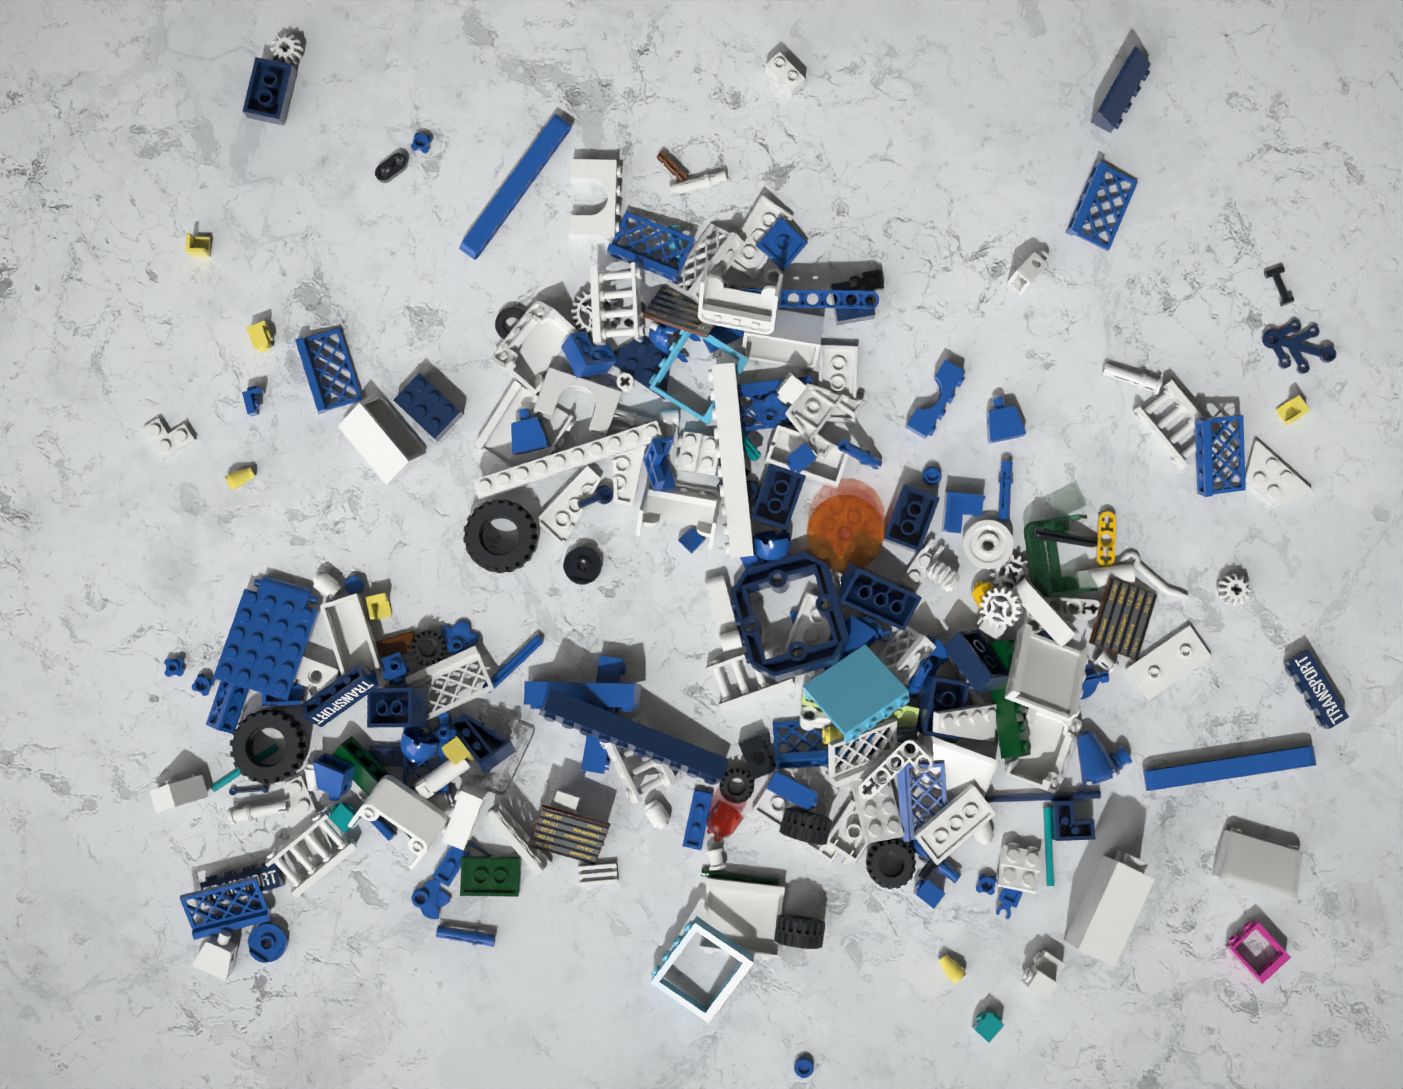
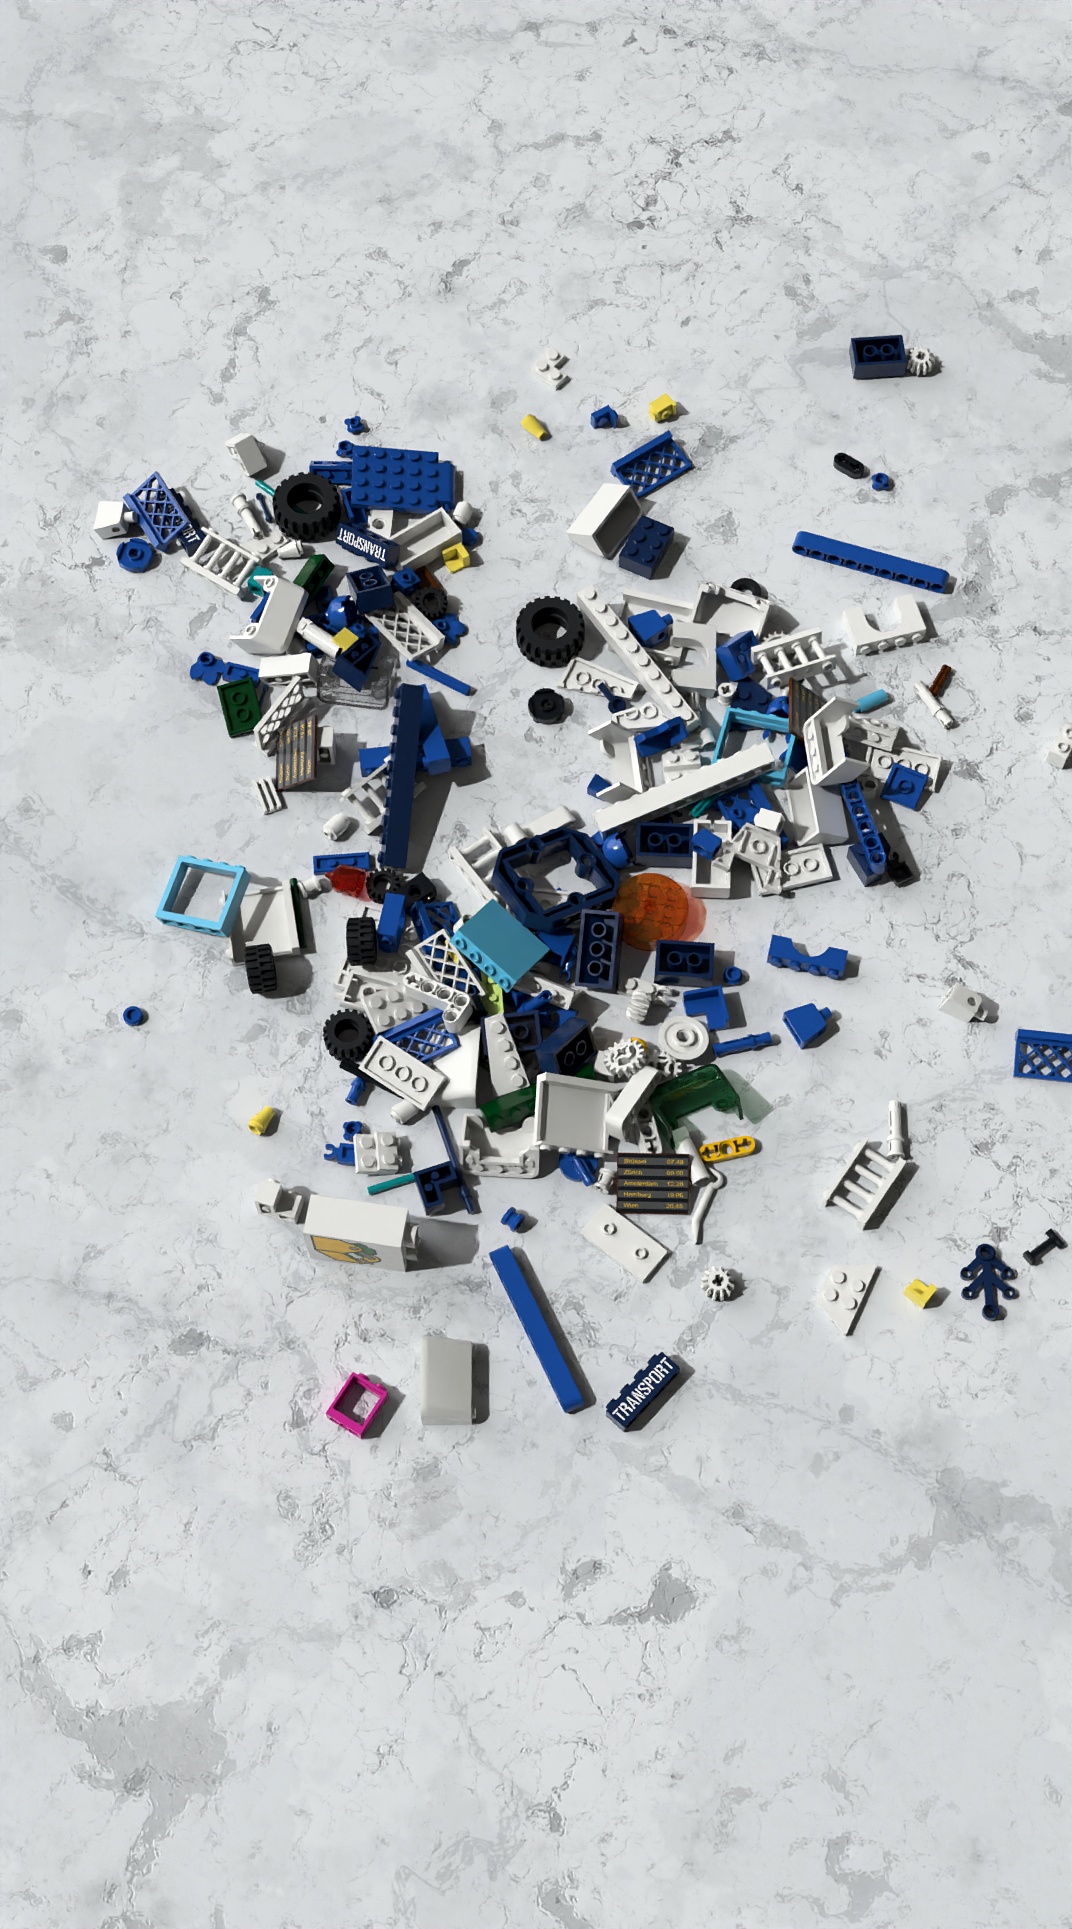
camera: 70 degrees right, 20 degrees down
light yellow panel [185,233,211,257] -> none
blue torso [313,753,355,801] -> none
blue pin [436,925,496,947] -> none
blue fence [607,211,695,283] -> none
blue pin [838,439,882,470] -> none
blue brick [913,879,946,909] -> none
teal brick [972,1009,1004,1043] -> none
black axle [1033,527,1098,548] -> none
blue cone [1076,730,1120,786] -> none
blue fence [1195,414,1246,497] -> none

